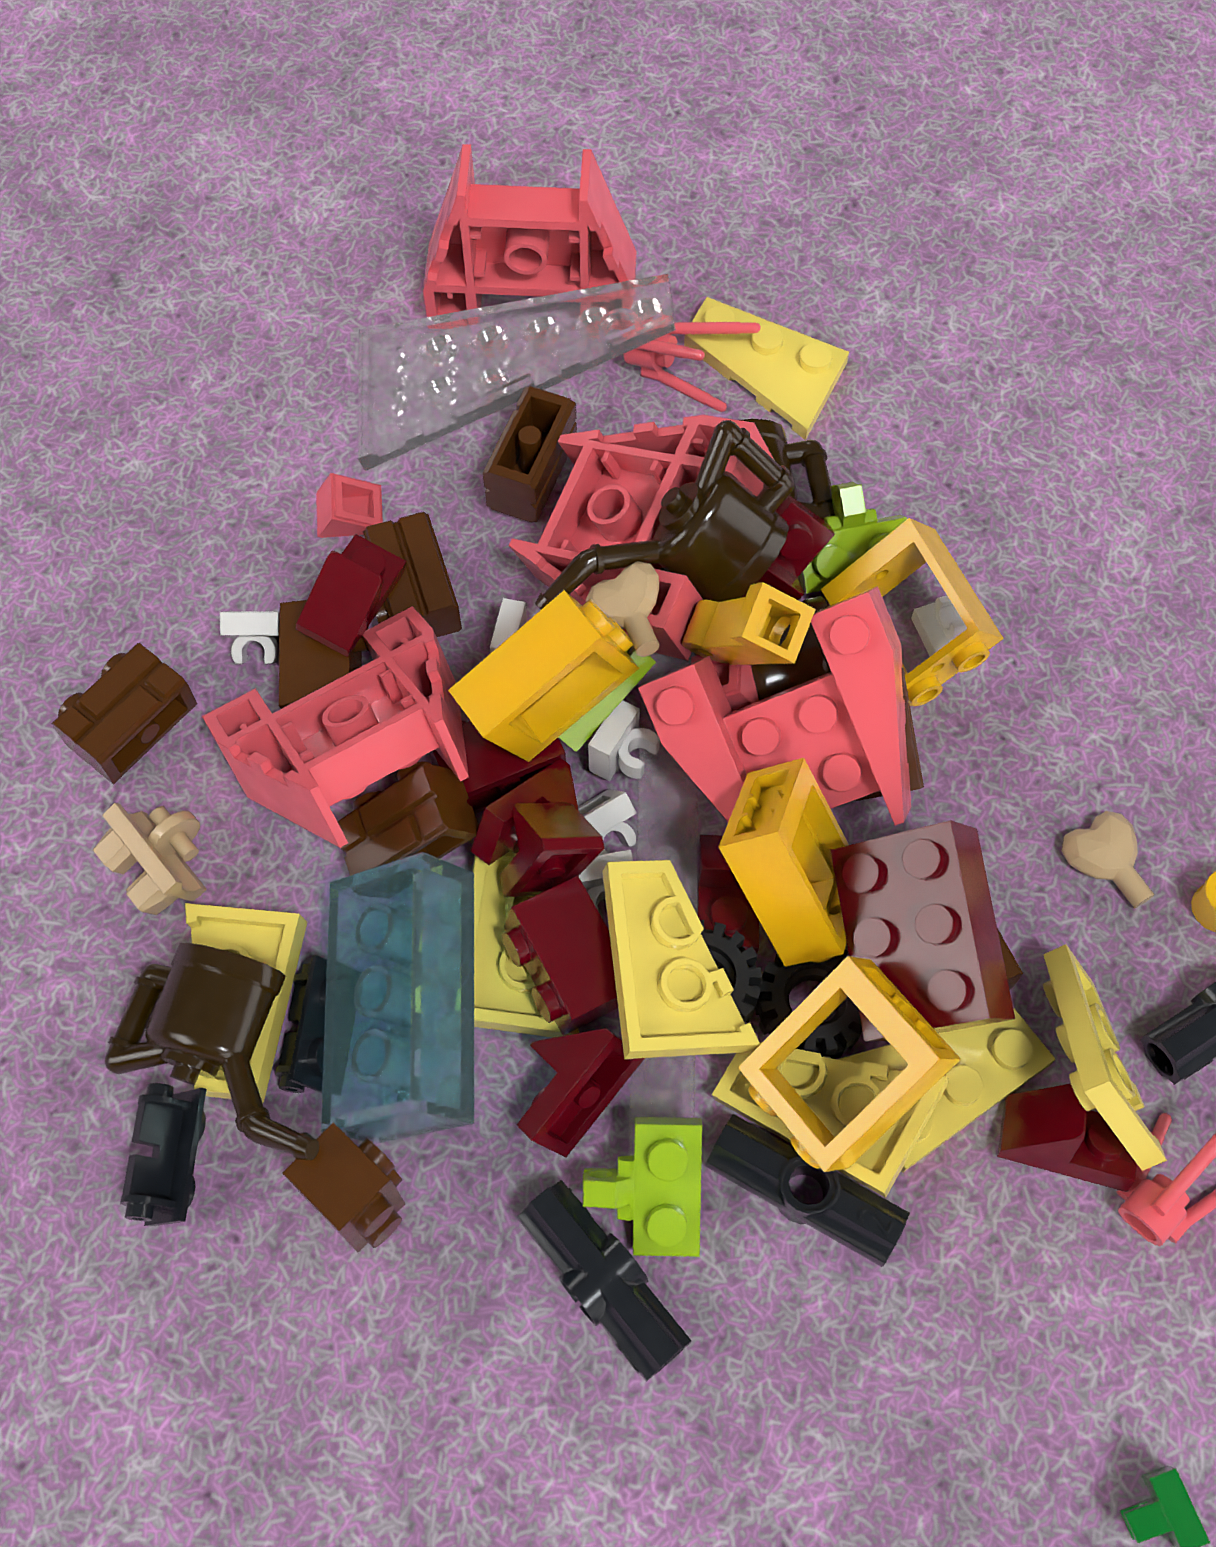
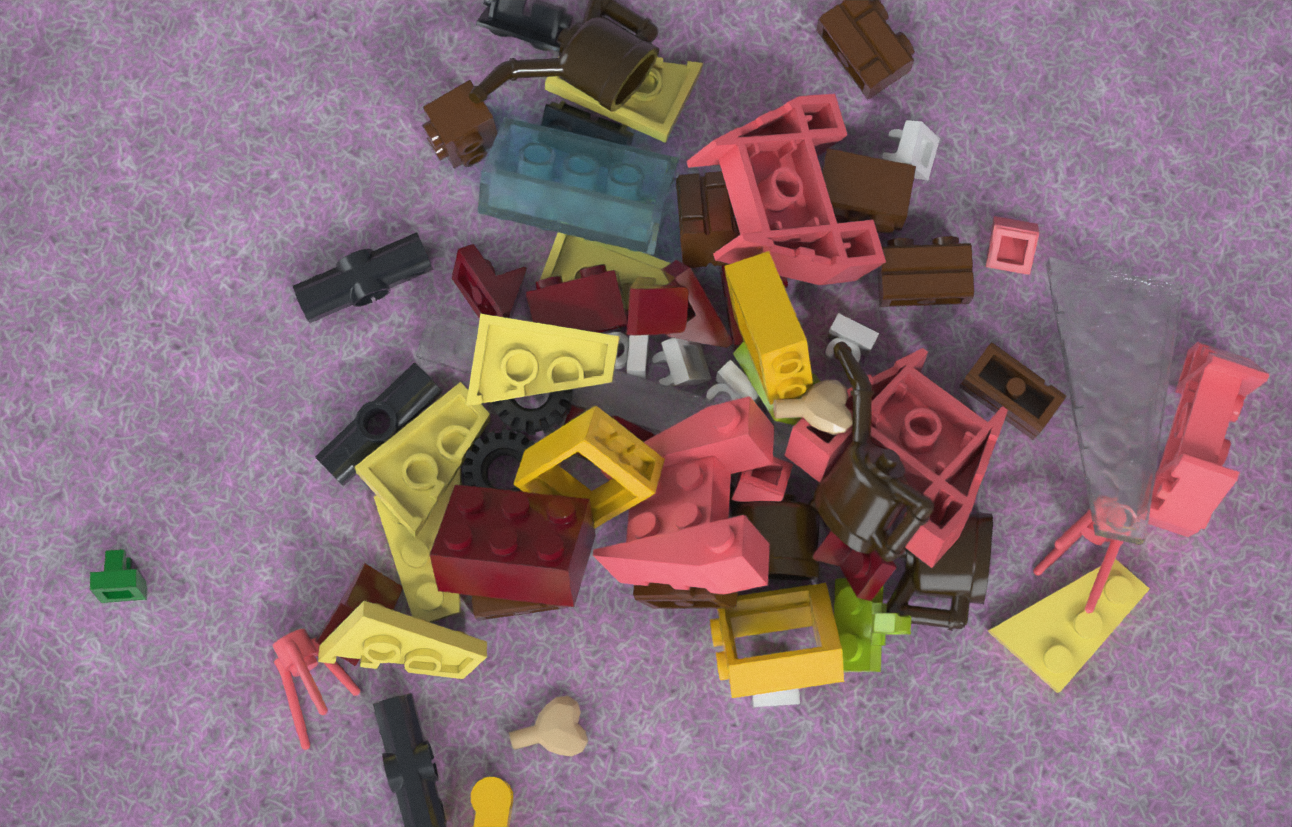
camera: 110 degrees right, 15 degrees up
tan hips [93,803,207,915] -> none
dark red slope [295,534,406,657] -> none
lime hinge [582,1117,702,1257] -> none
yellow leg [681,582,816,665] -> none
yellow window [738,956,961,1172] -> none

